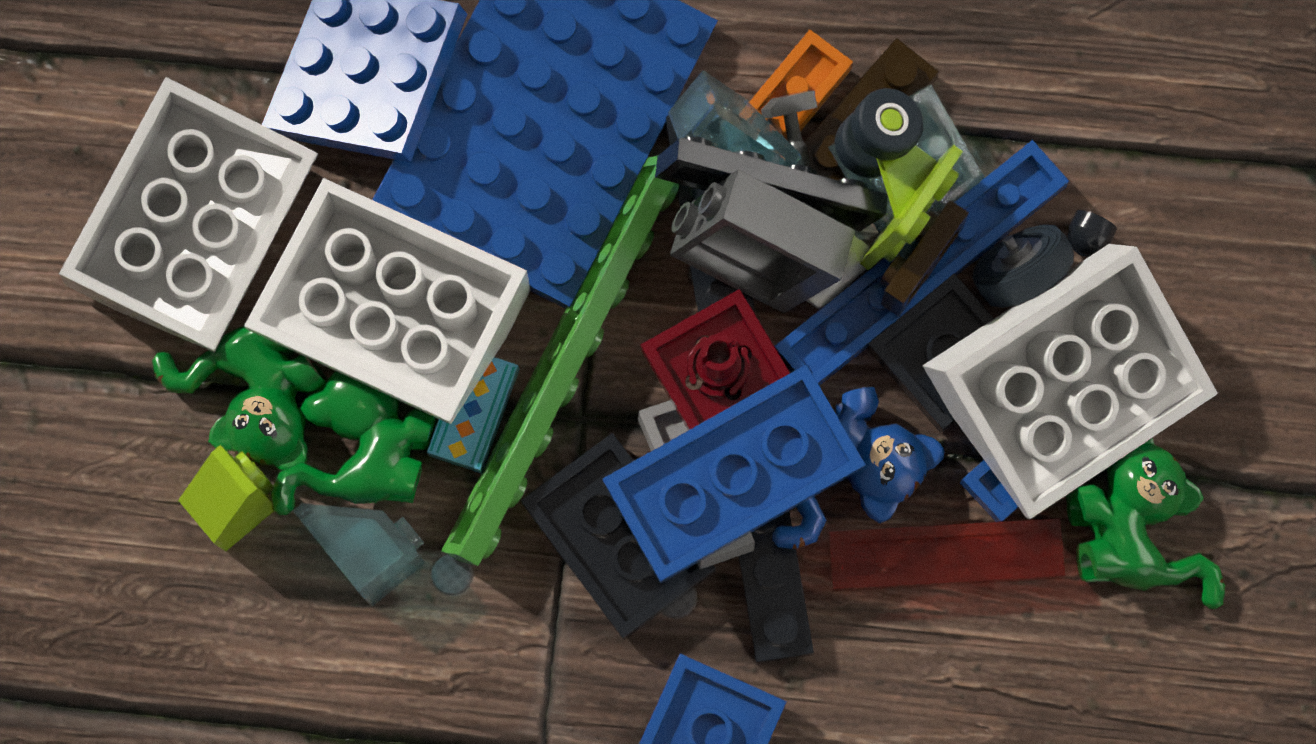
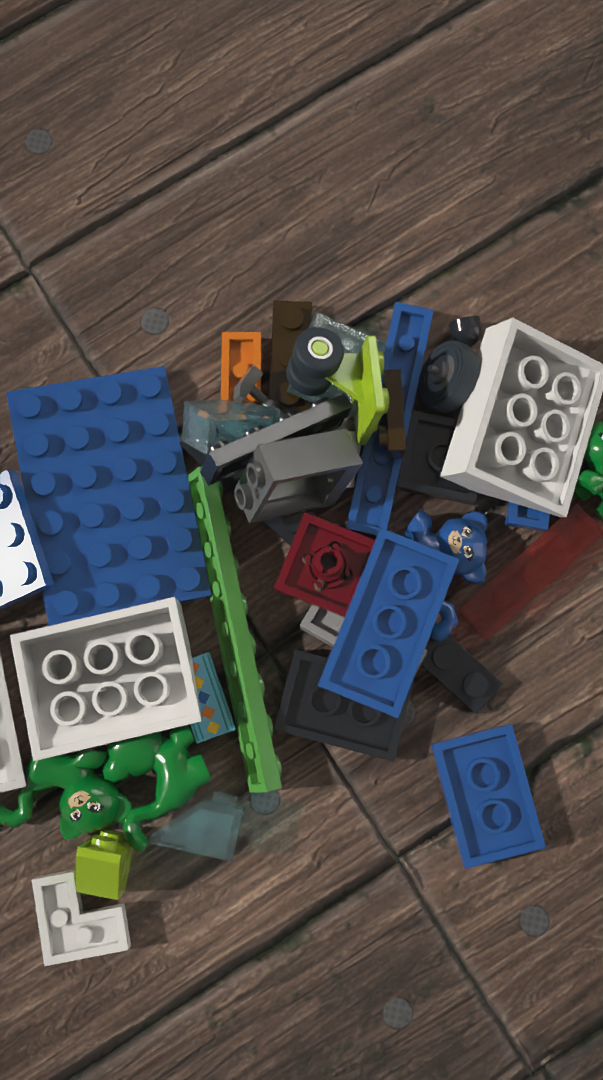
camera: 45 degrees left, 5 degrees up
none -> white plate [32,869,131,966]

